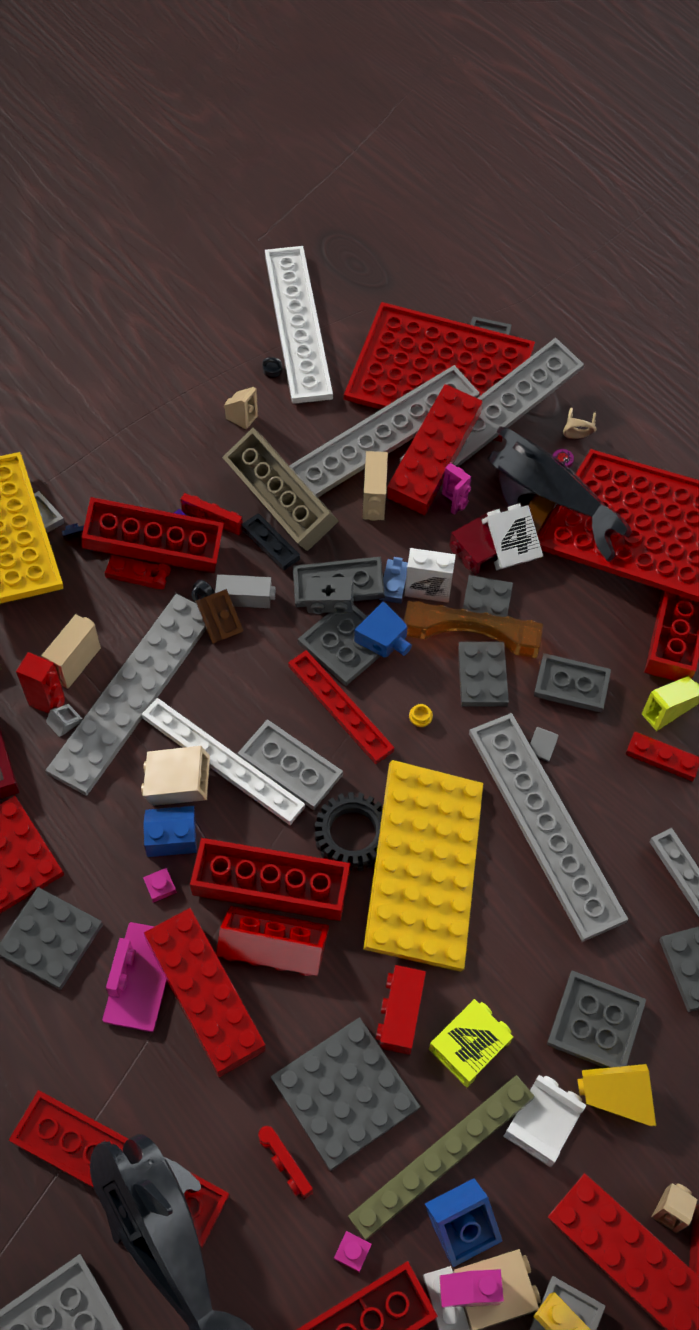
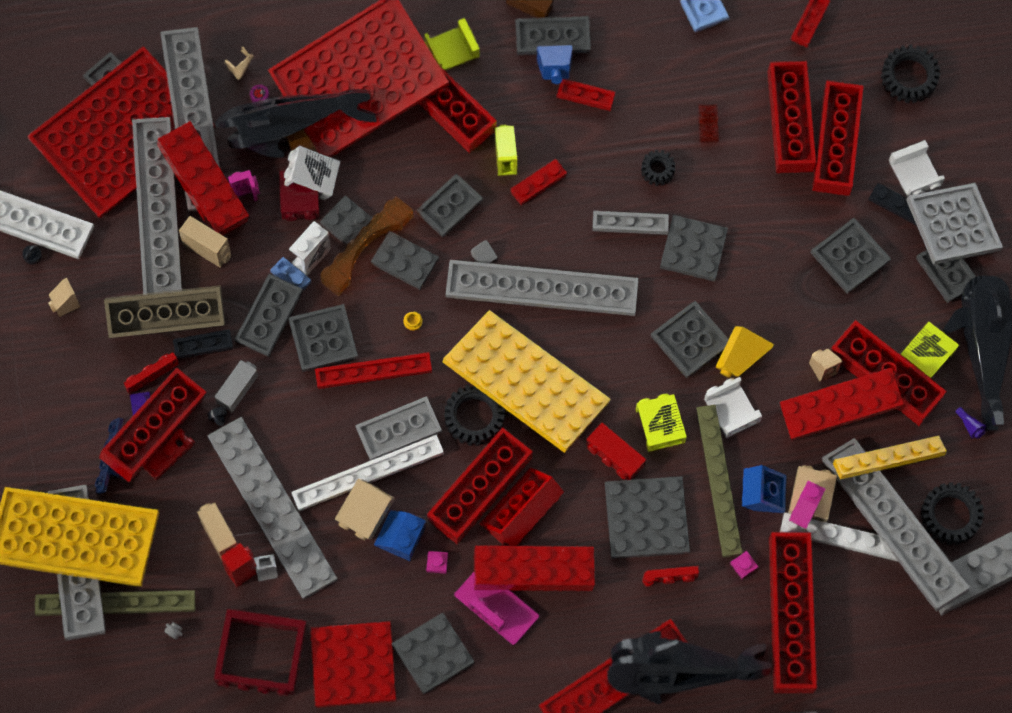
camera: 60 degrees left, 10 degrees up
reddish brown plate [195,589,243,643] -> none
dark grey brick [305,577,354,614] -> none
blue torso [354,602,412,657] -> none

